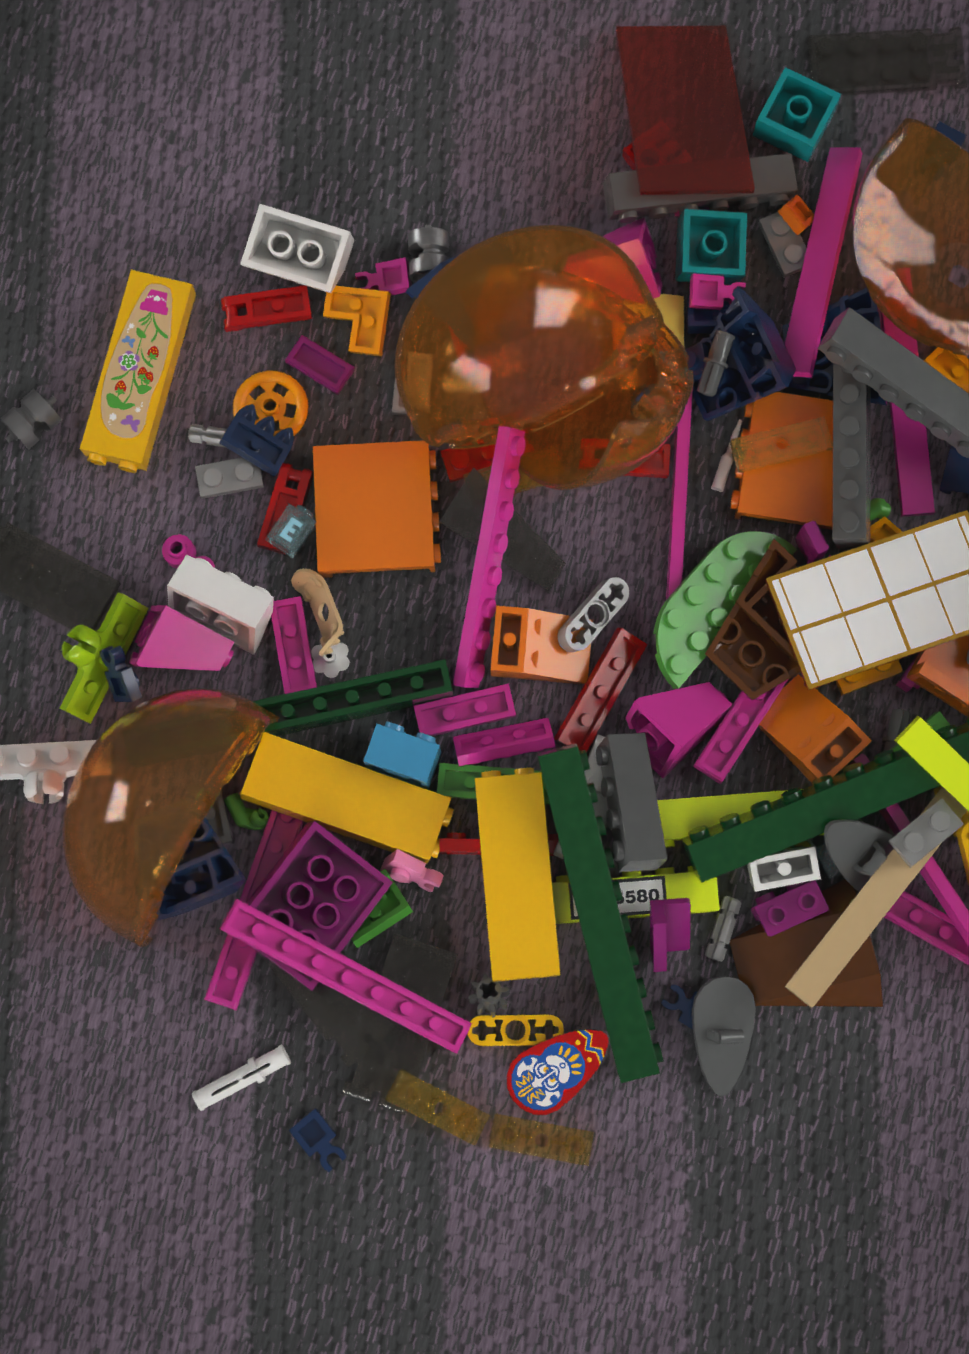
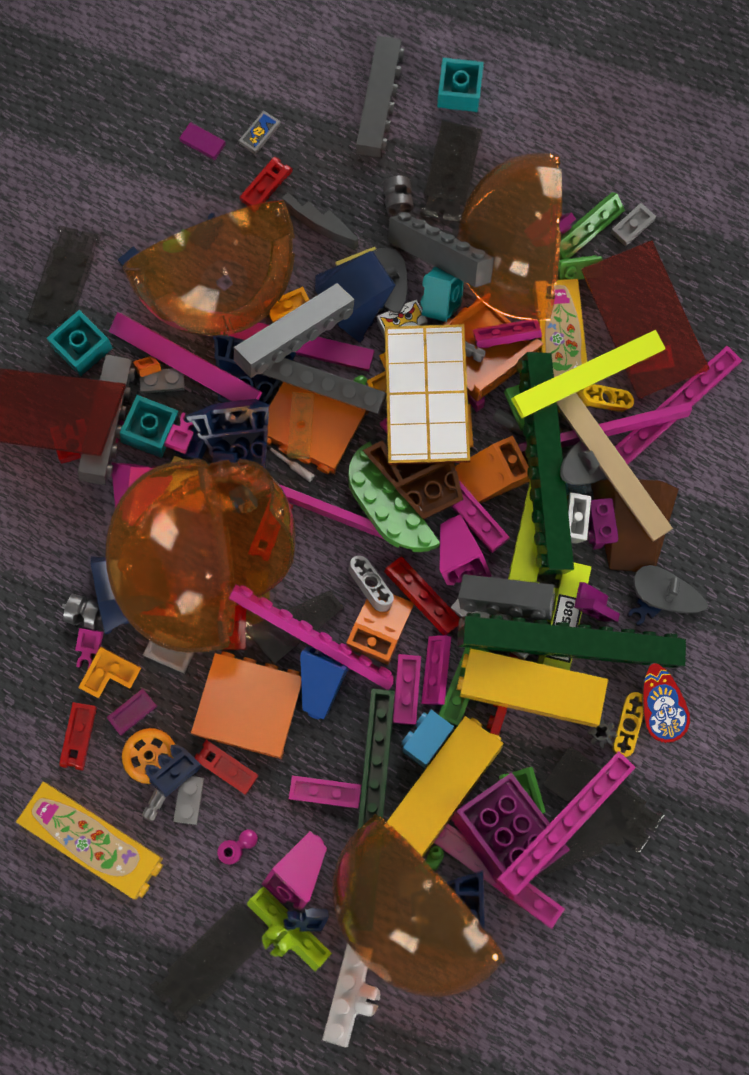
camera: 75 degrees left, 5 degrees down
flat silver wheel [0,389,62,449] -> none
white slope [167,554,274,655] -> none
white pin [192,1045,291,1111] -> none
white slope [240,204,355,293] -> none
clear light blue brick [266,503,316,559] -> none
dark blue plate [289,1108,347,1172] -> none
tan piece [291,568,344,657] -> none
white plant [311,643,350,678] -> none
bright pink plate [381,849,444,892] -> none
clear yellow tile [385,1069,490,1146] -> none
clear yellow tile [489,1113,594,1166] -> none
dark grey axle [697,330,735,397] -> none
light grey axle [705,896,741,962] -> none
magenta tile [795,520,829,564] -> none
light grey plate [888,798,964,868] -> none
none -> blue slope [300,646,349,720]

